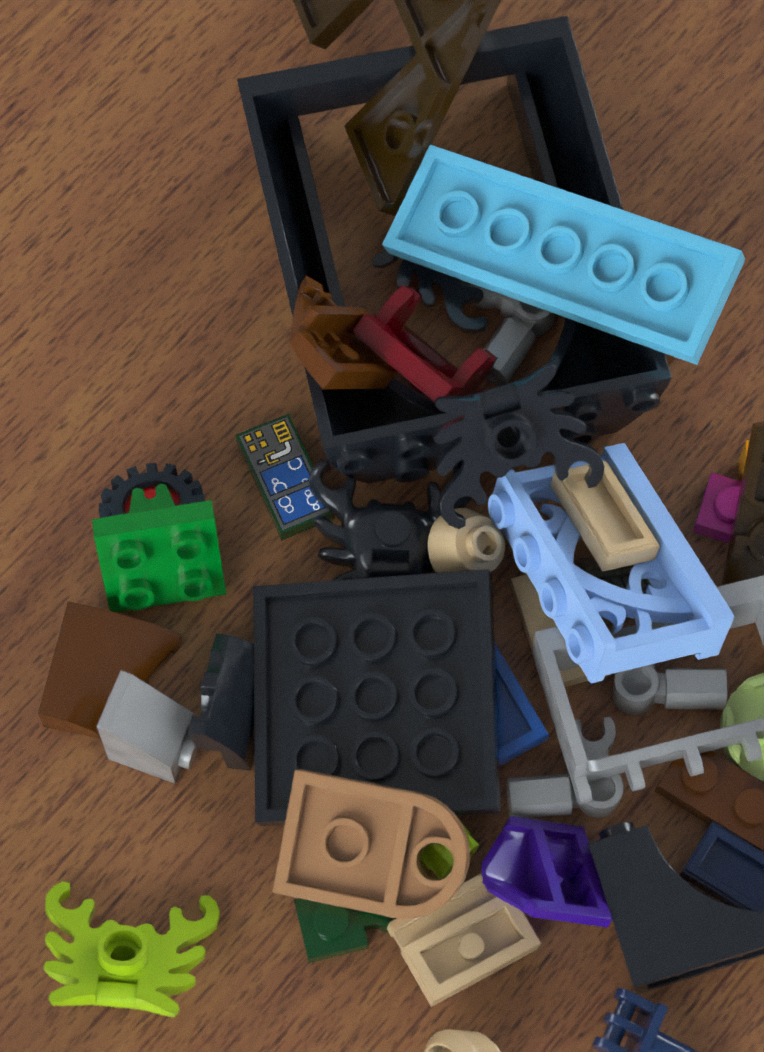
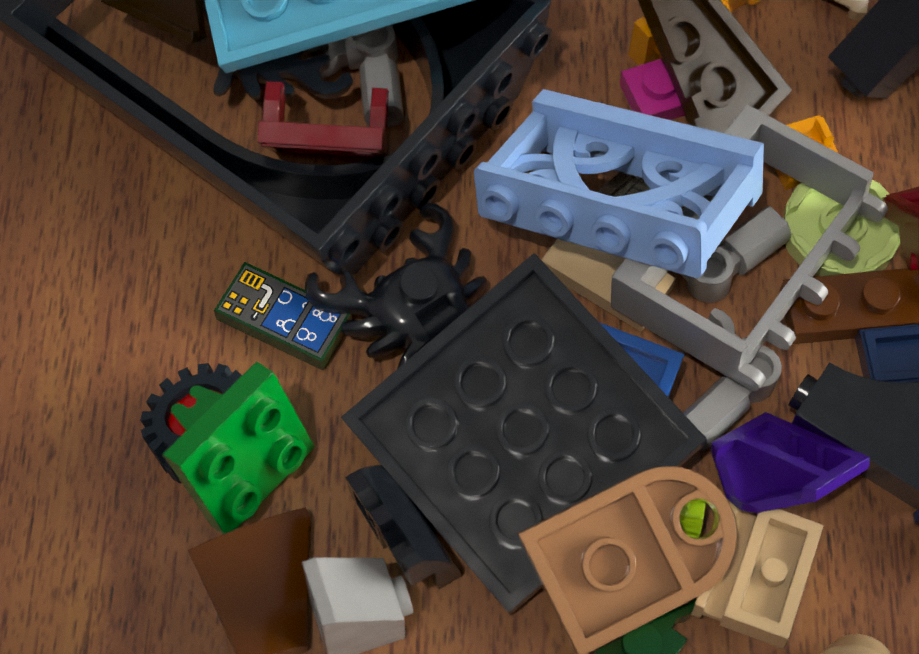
camera: 40 degrees left, 5 degrees down
reddish brown slope [290,275,398,389] -> none
tan cone [428,508,505,574] -> none
black animal [433,363,605,529] -> none
tan tile [550,461,660,572] -> none

